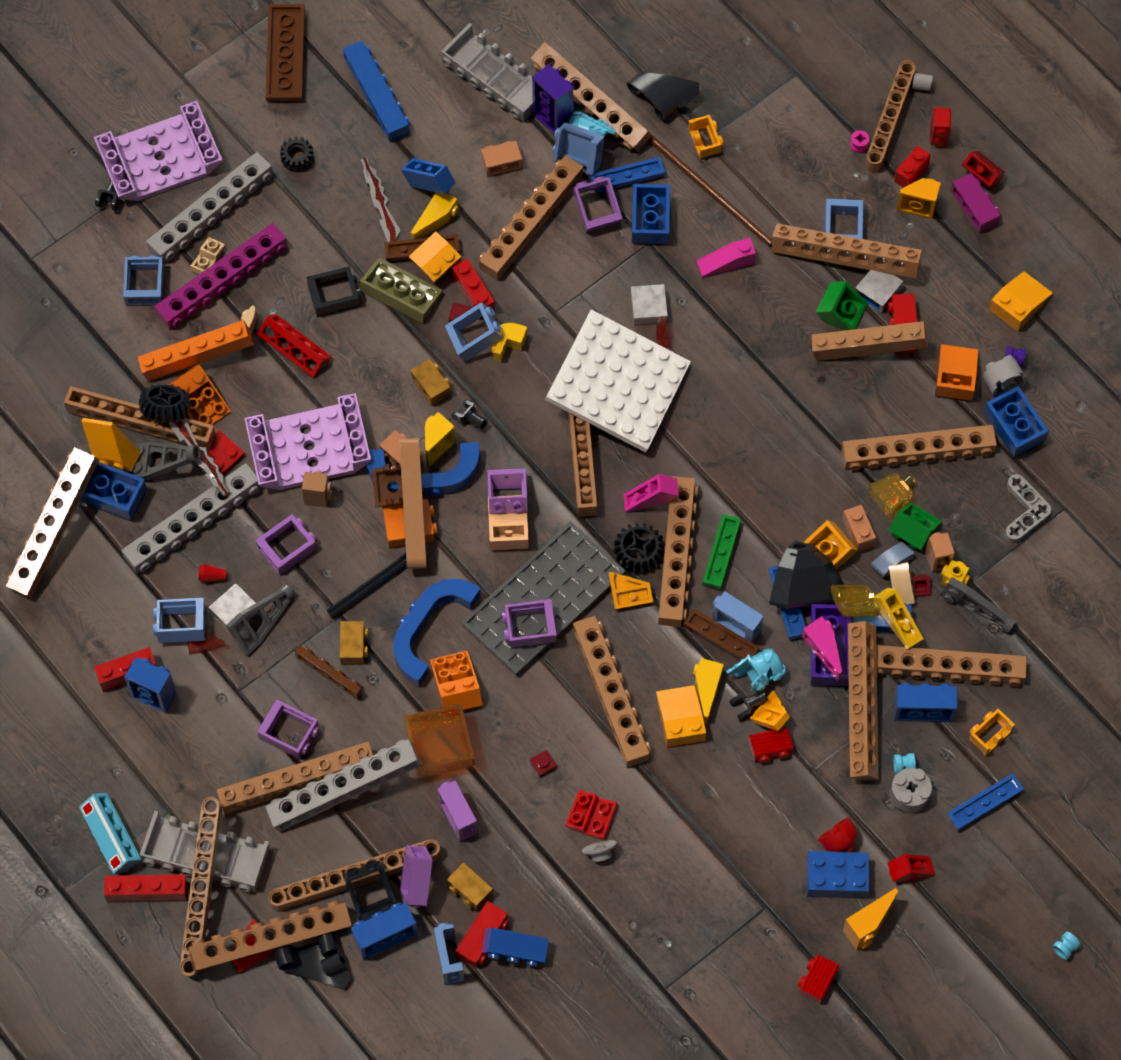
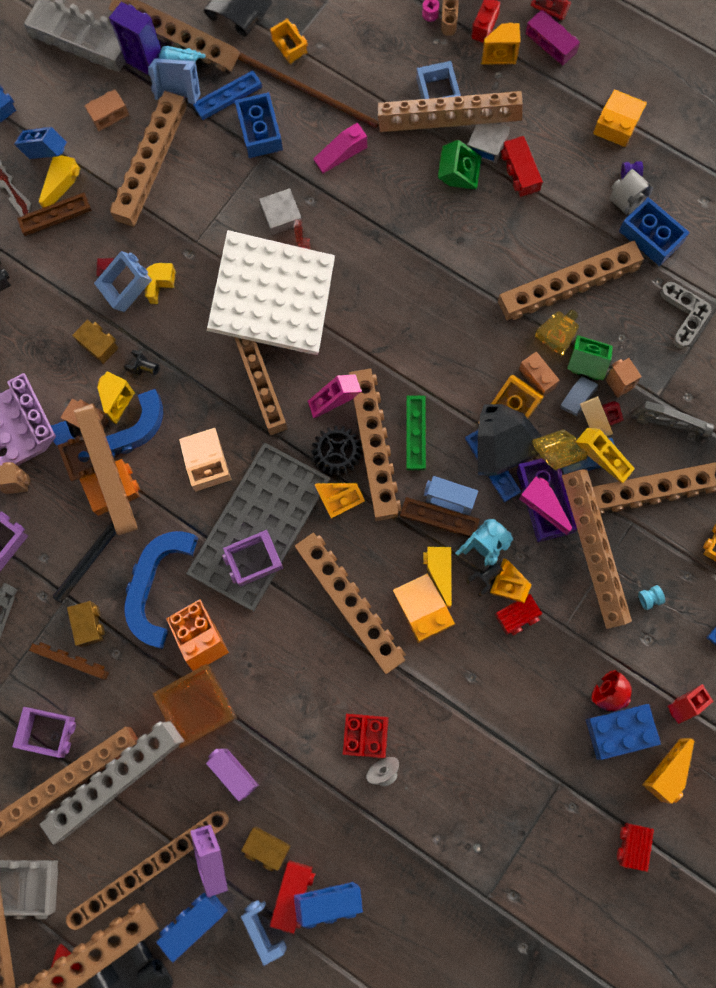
camera: 10 degrees left, 10 degrees up
black window [342,860,396,921] -> none
olive slope [359,257,443,324] -> none
light orange slope [409,232,461,284] -> none
red brick [451,258,495,319] -> none
medium lavender window [487,468,528,514] -> none
dark red plate [529,750,557,778] -> none
medium lavender window [573,176,622,233] -> none
medium nougat brick [812,321,928,361] -> none
light grey brick [890,768,932,813] -> none
blue brick [894,683,957,722] -> none
orange slope [934,344,978,401] -> none
yellow brick [941,560,970,586] -> none

